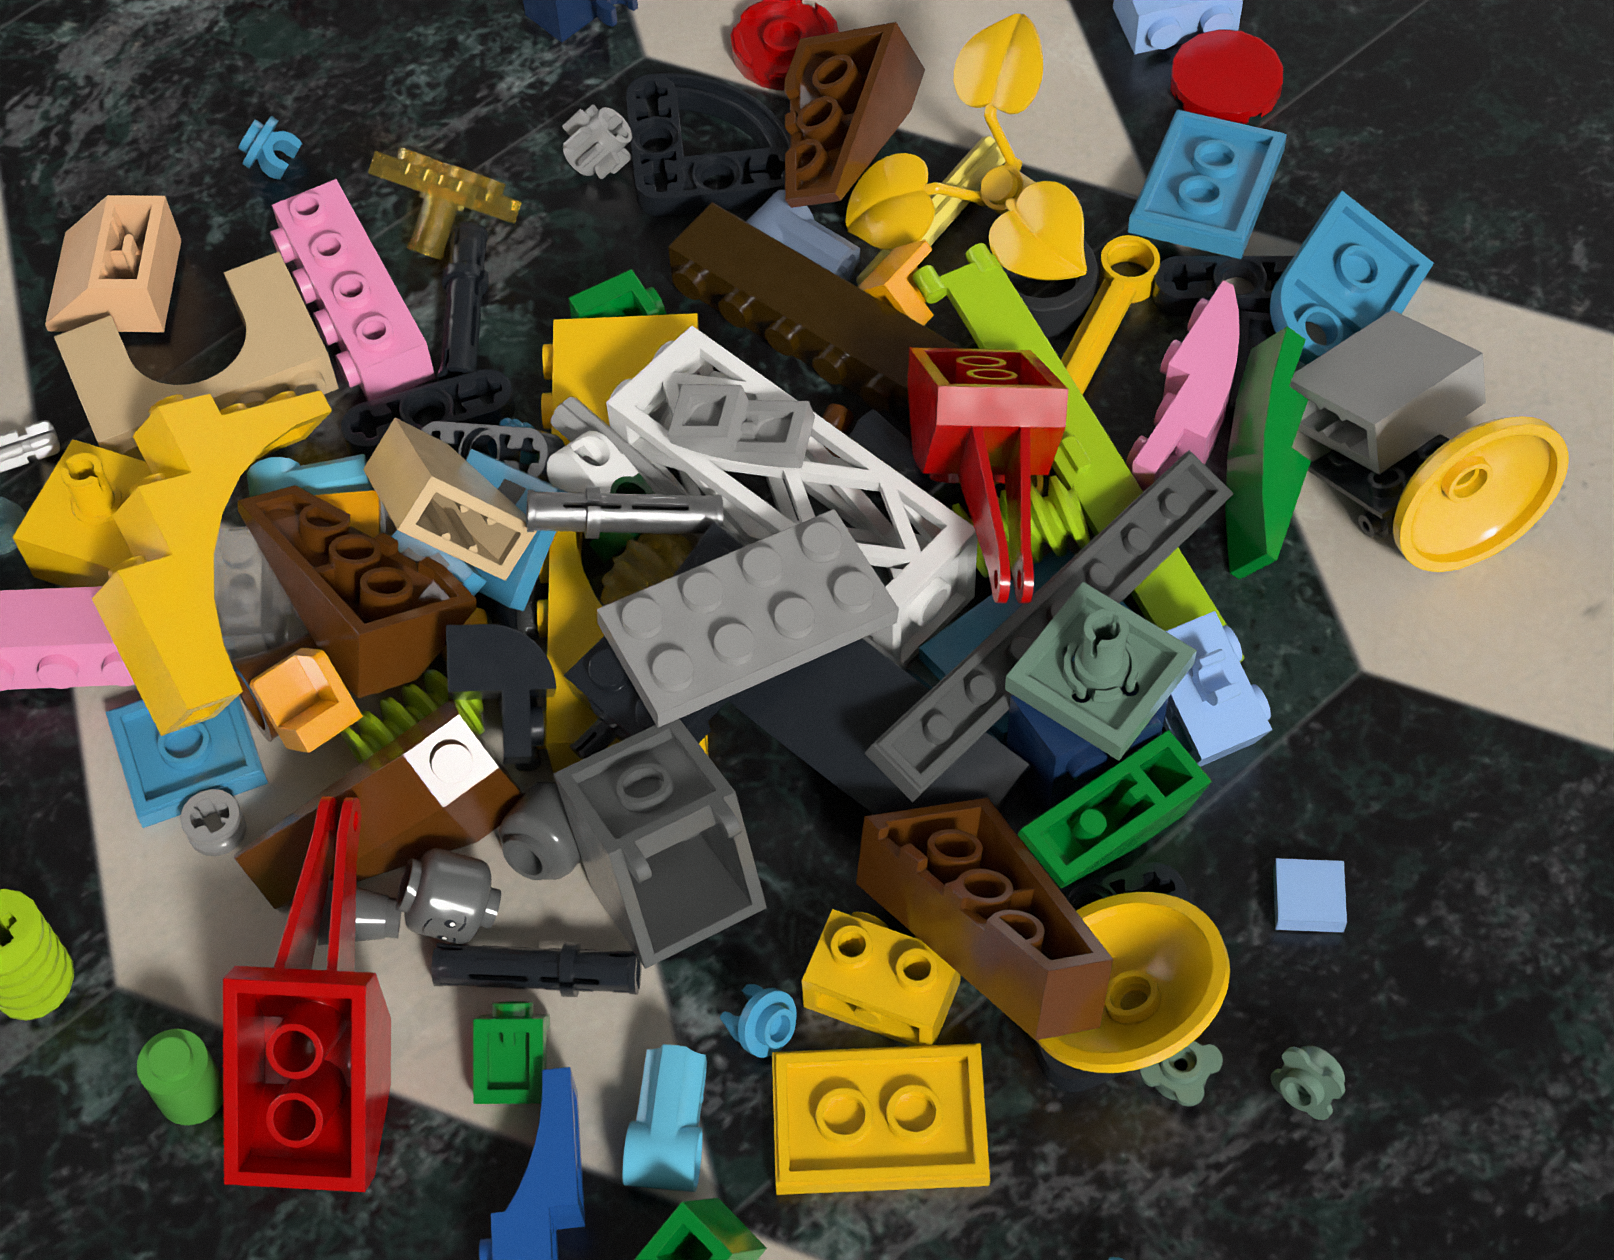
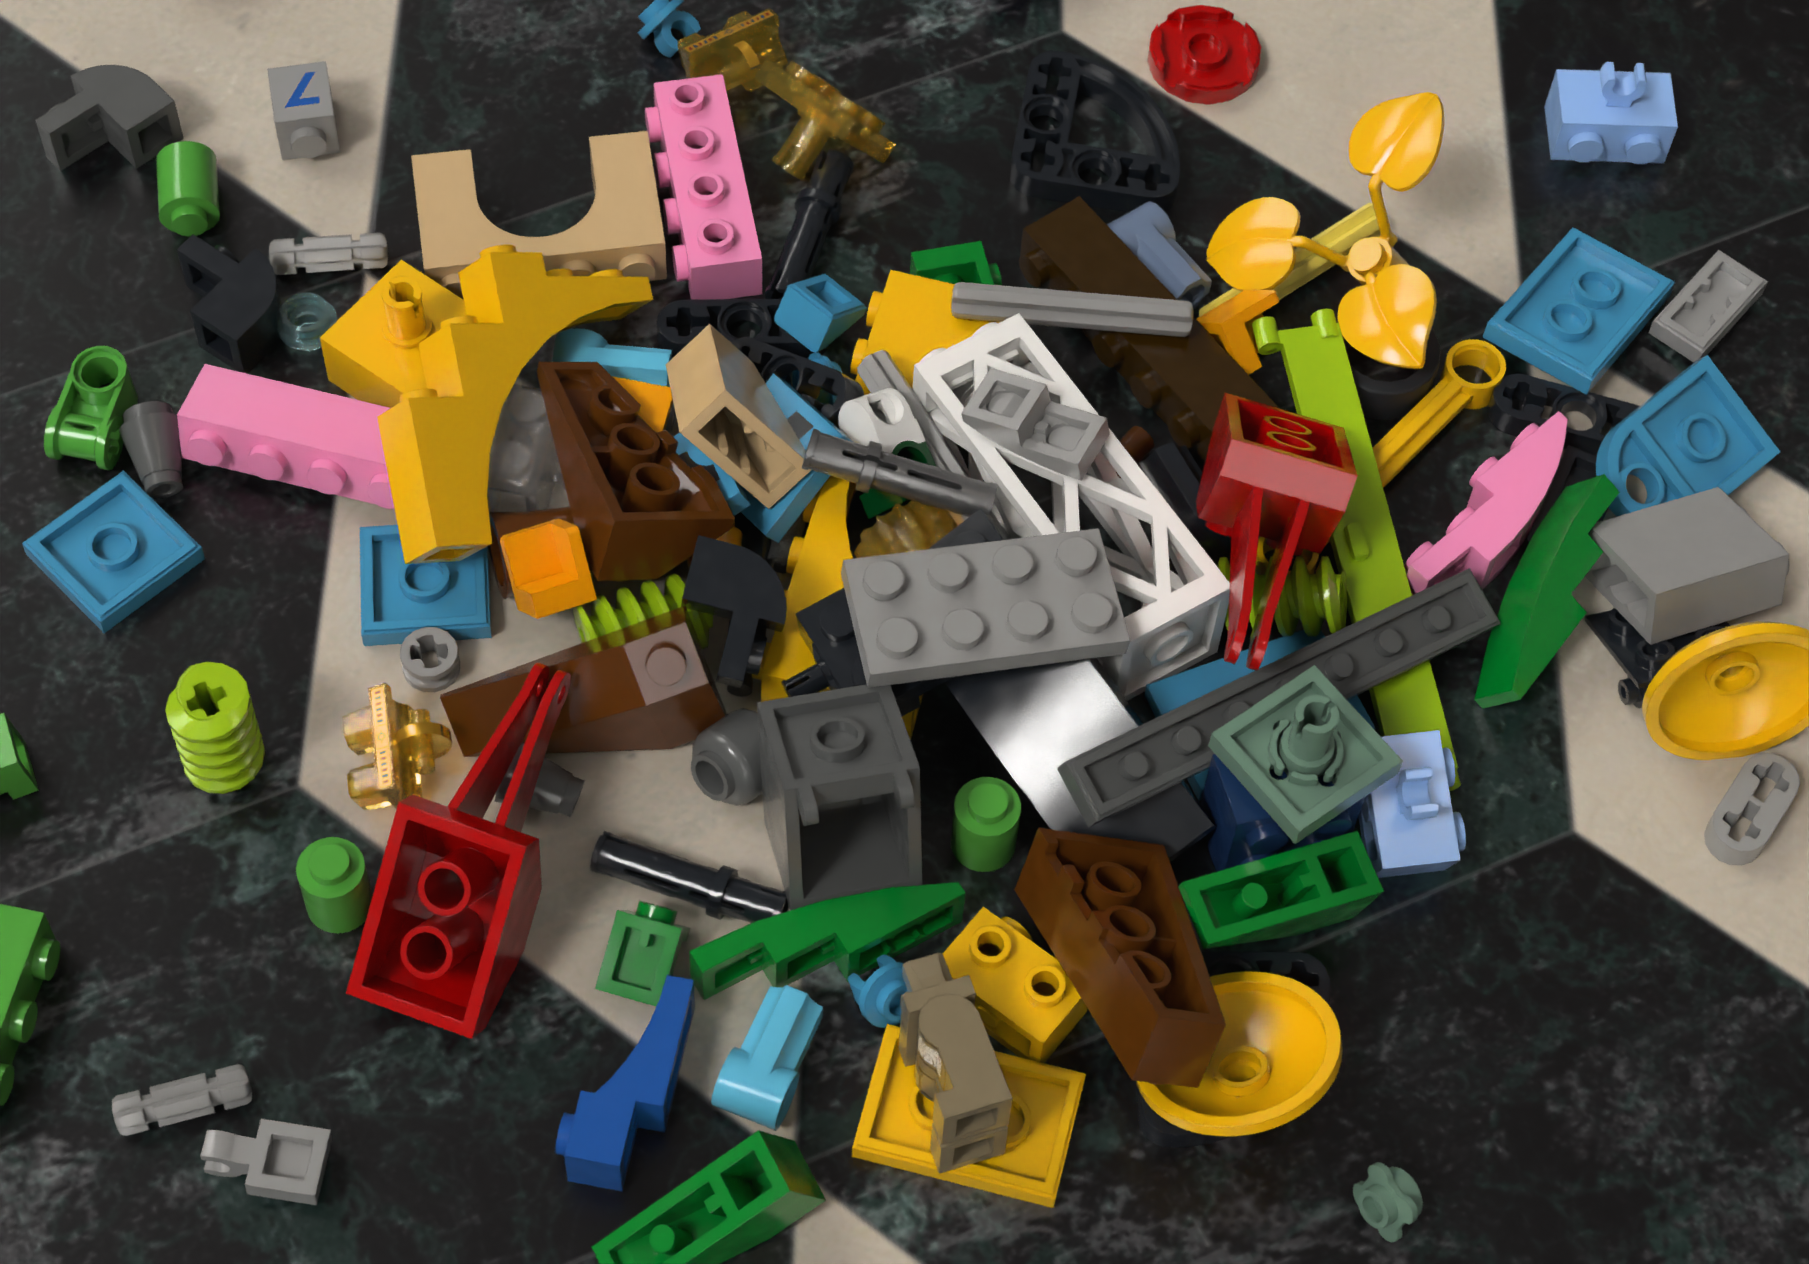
camera: 10 degrees right, 0 degrees up
light nougat slope [45,195,181,332] -> none
dark grey head [395,848,501,944] -> none
light grey gear [562,105,632,179] -> none
reddish brown wedge [785,22,925,208] -> none
sand green plate [1139,1041,1223,1106] -> none
red tile [1170,30,1283,124] -> none
light blue tile [1273,858,1347,932] -> none
none -> clear yellow hips [342,683,452,810]
none -> clear yellow hips [677,8,788,92]
none -> green slope [689,882,966,1000]
none -> dark azure slope [774,274,867,353]
none -> dark tan hips [899,953,1012,1174]
none -> bright green brick [950,777,1021,872]
none -> light grey axle [951,282,1193,337]
none -> light grey plate [1648,250,1768,363]
none -> light grey beam [1704,753,1800,866]

